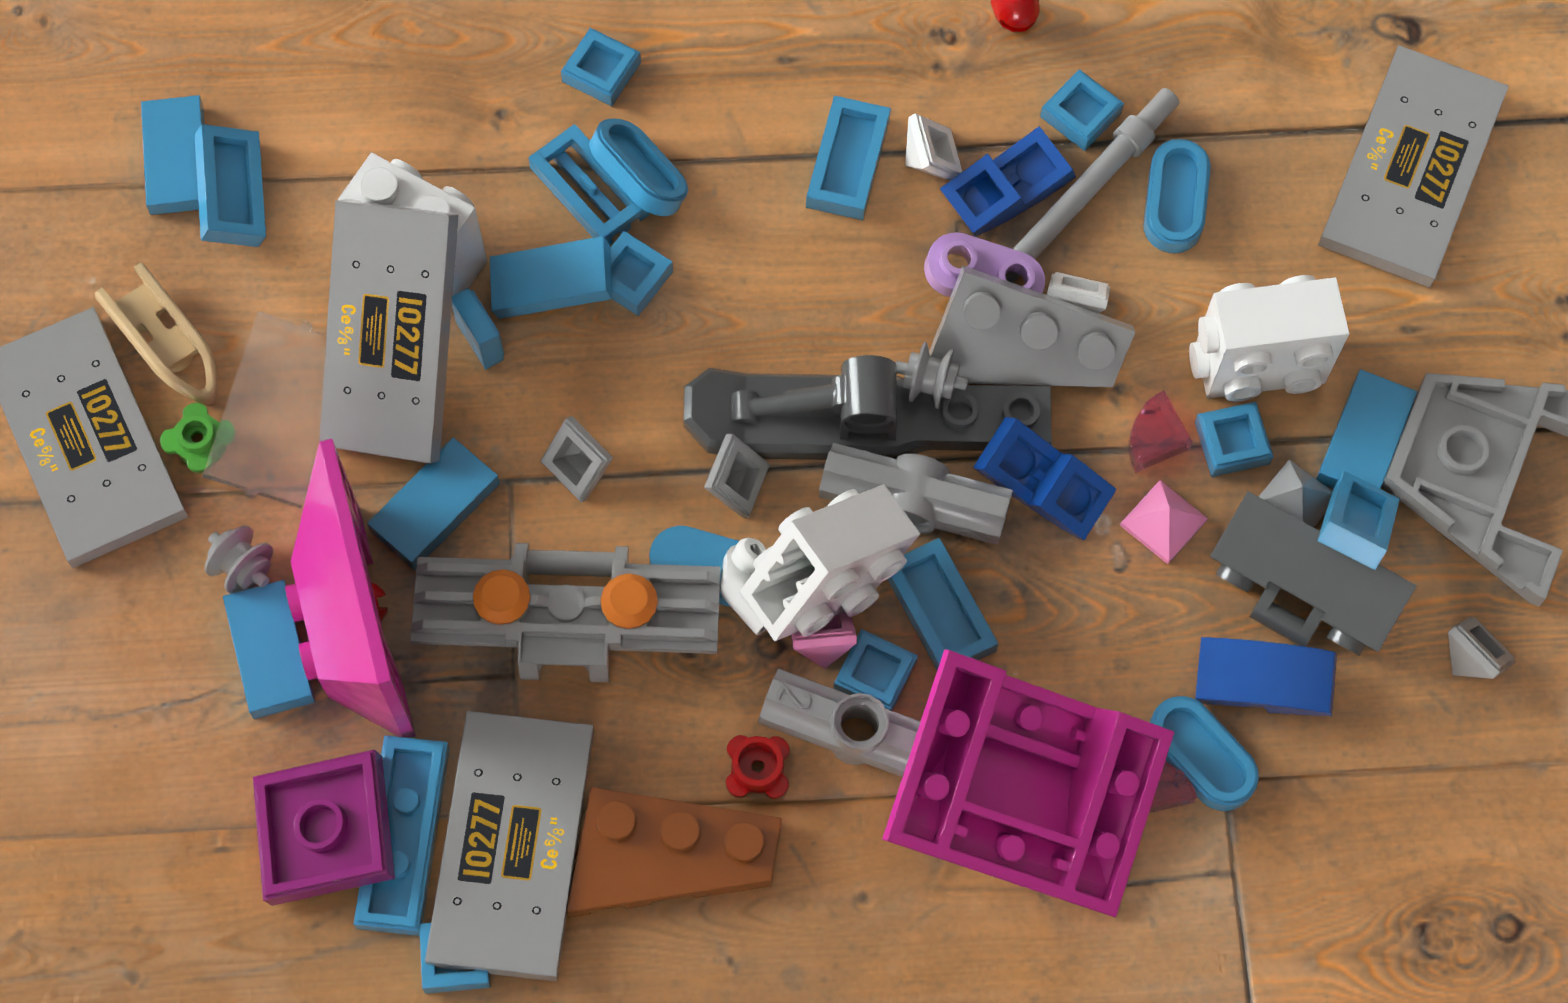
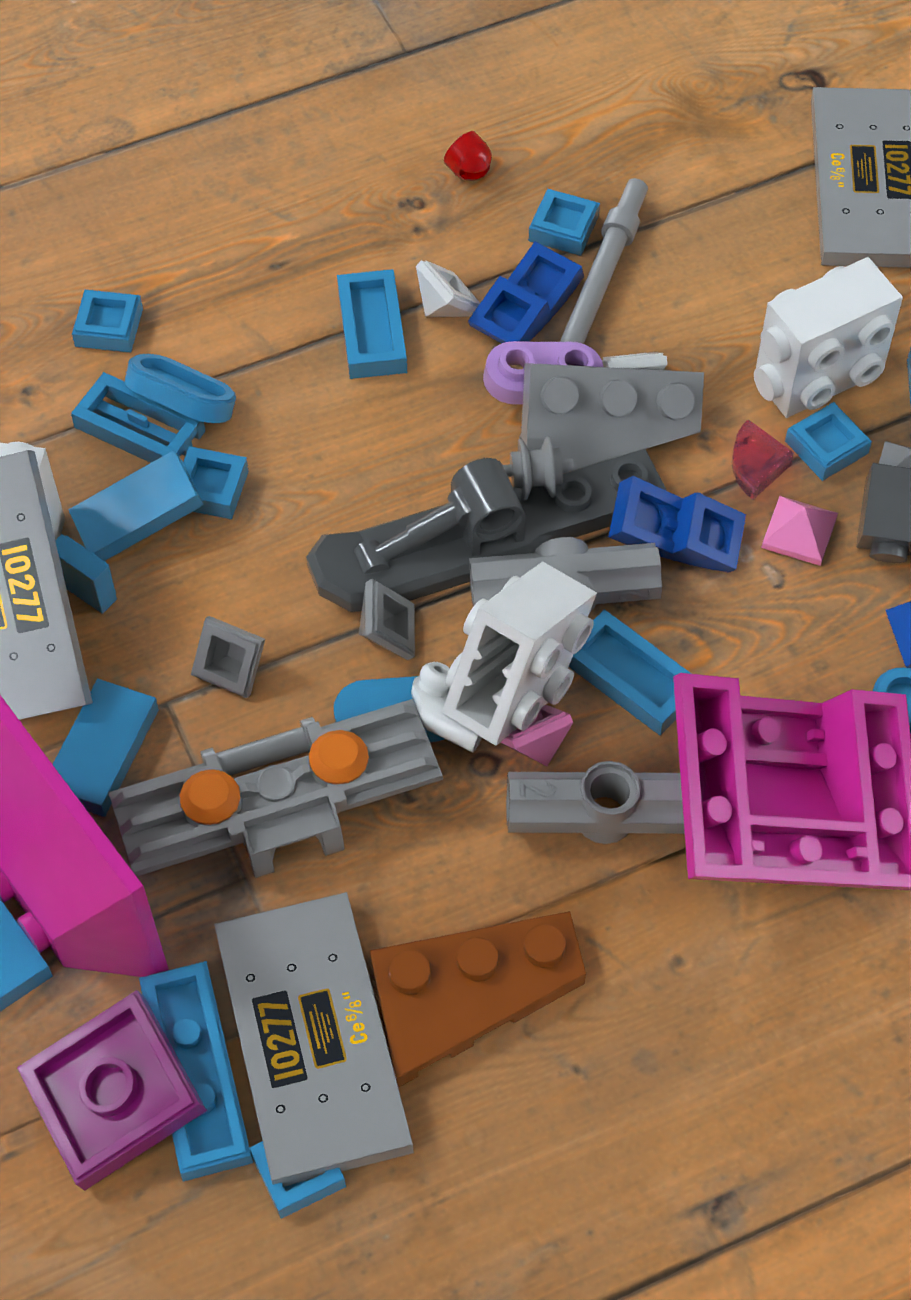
camera: 20 degrees left, 10 degrees down
red plate [725,735,790,799] -> none
dark azure tile [833,629,918,711] -> none
dark azure tile [1143,139,1211,253] -> none

